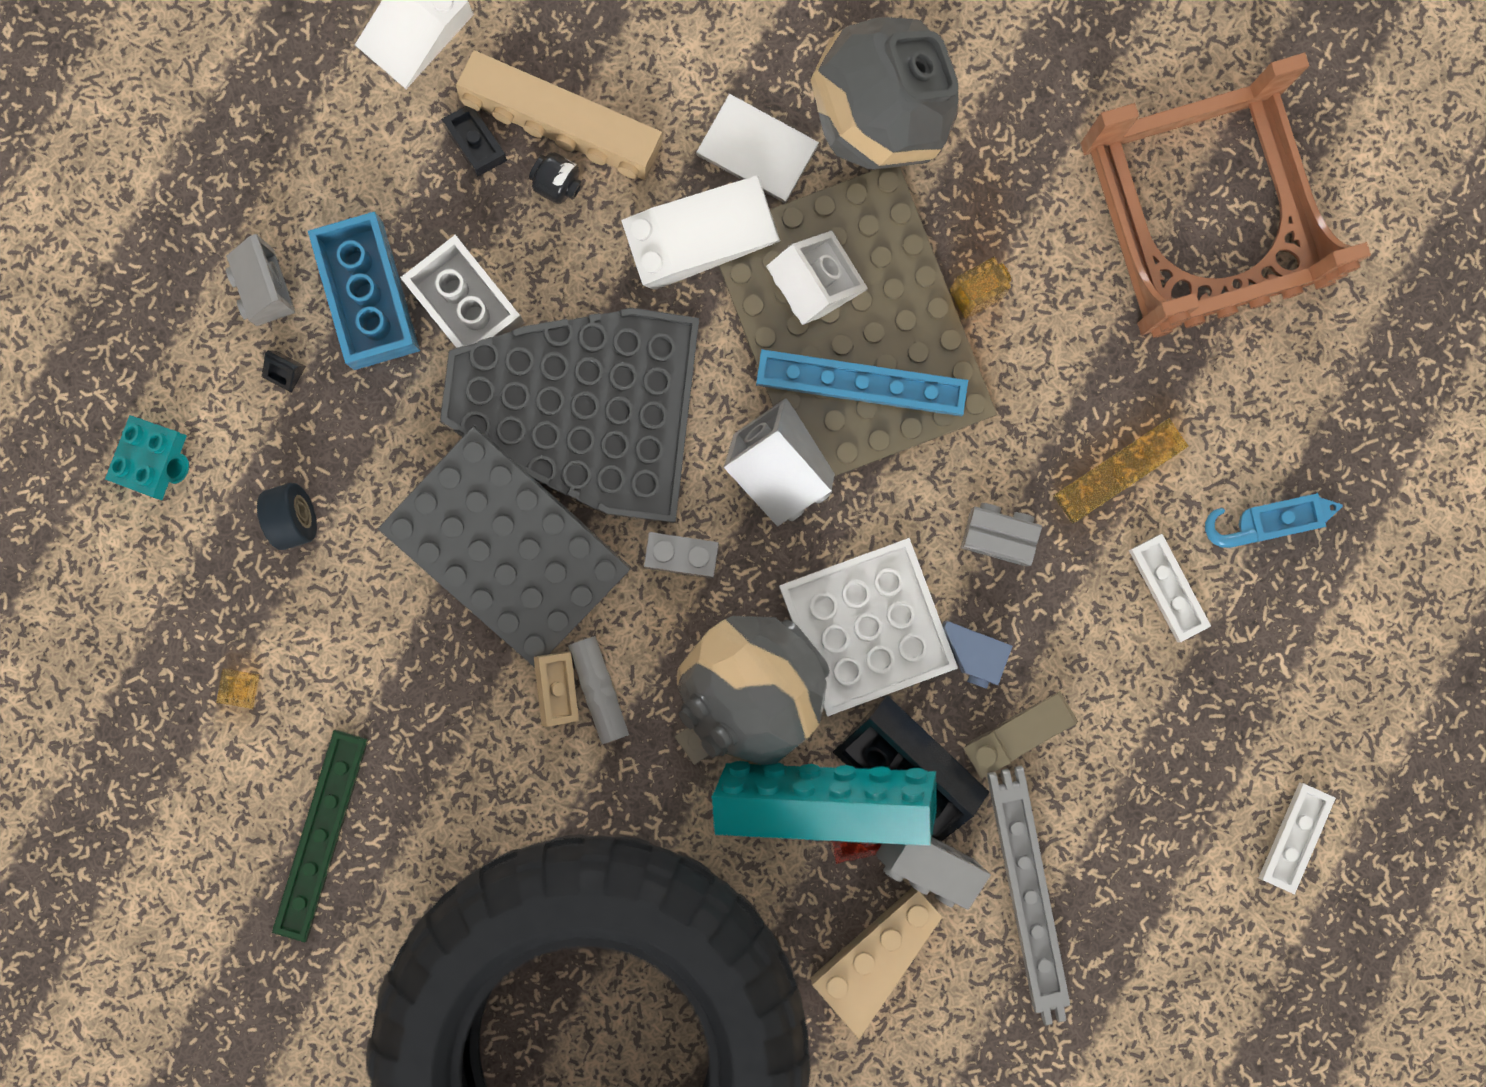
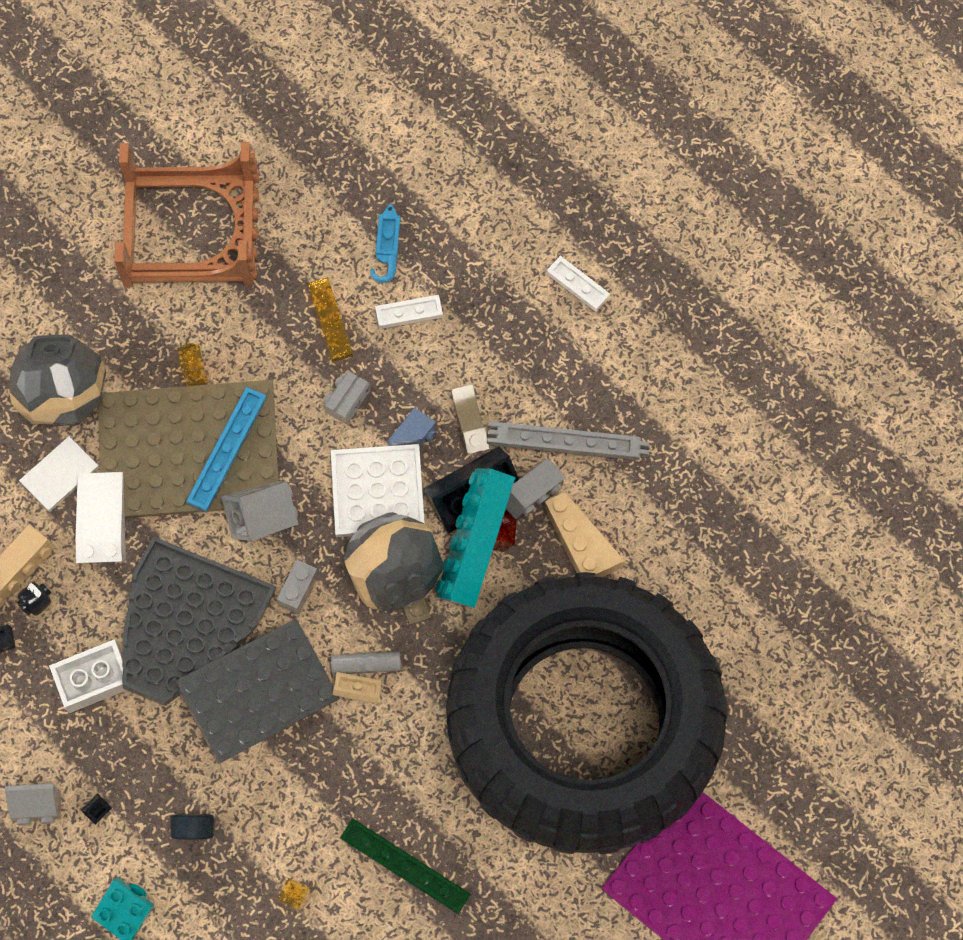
camera: 70 degrees left, 15 degrees down
dark azure brick [308,211,420,370] -> none
white slope [766,231,868,325] -> none

